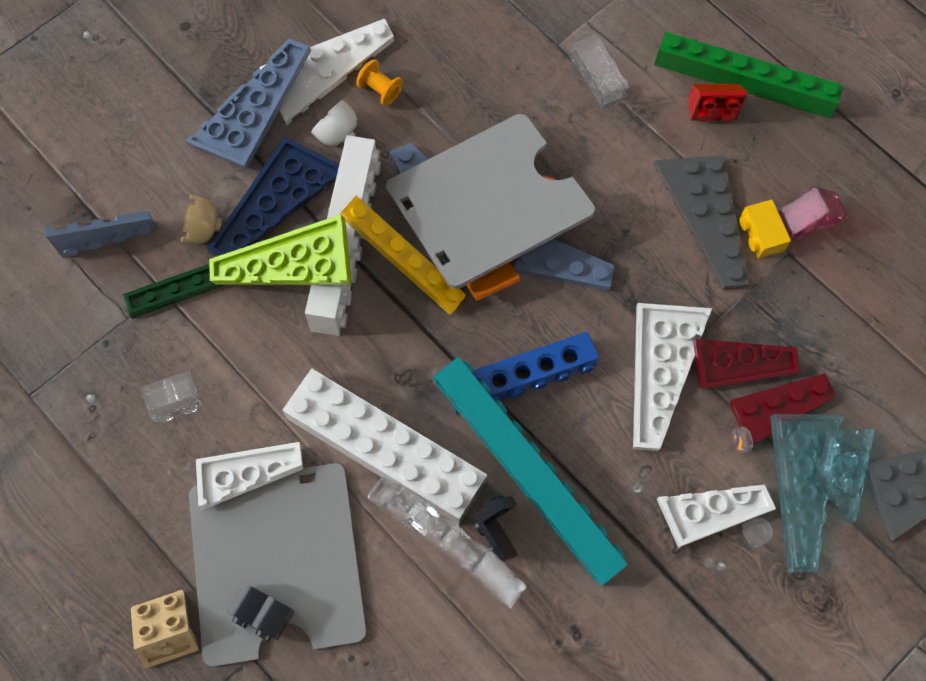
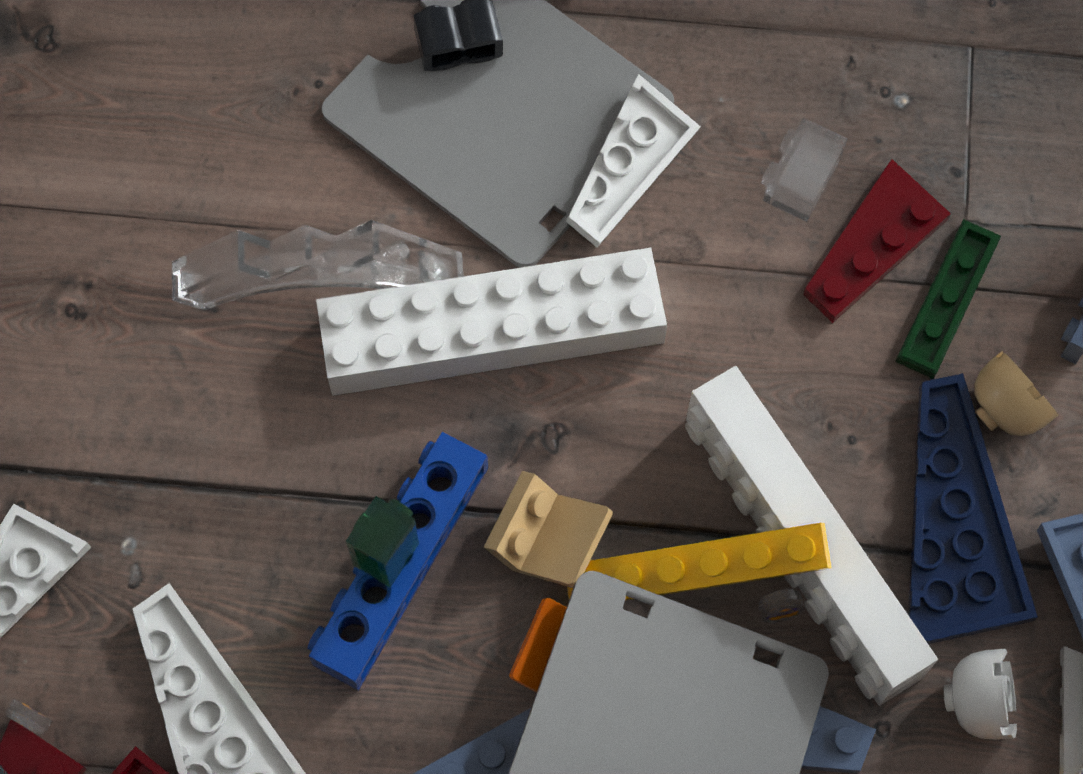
camera: 140 degrees right, 0 degrees up
lime wing [209,214,352,285] -> none
teal brick [433,357,628,586] -> none
black bracket [473,495,518,562] -> none
none -> clear green brick [346,496,419,588]
none -> tan bracket [484,471,613,588]
none -> dark red wing [803,159,951,323]

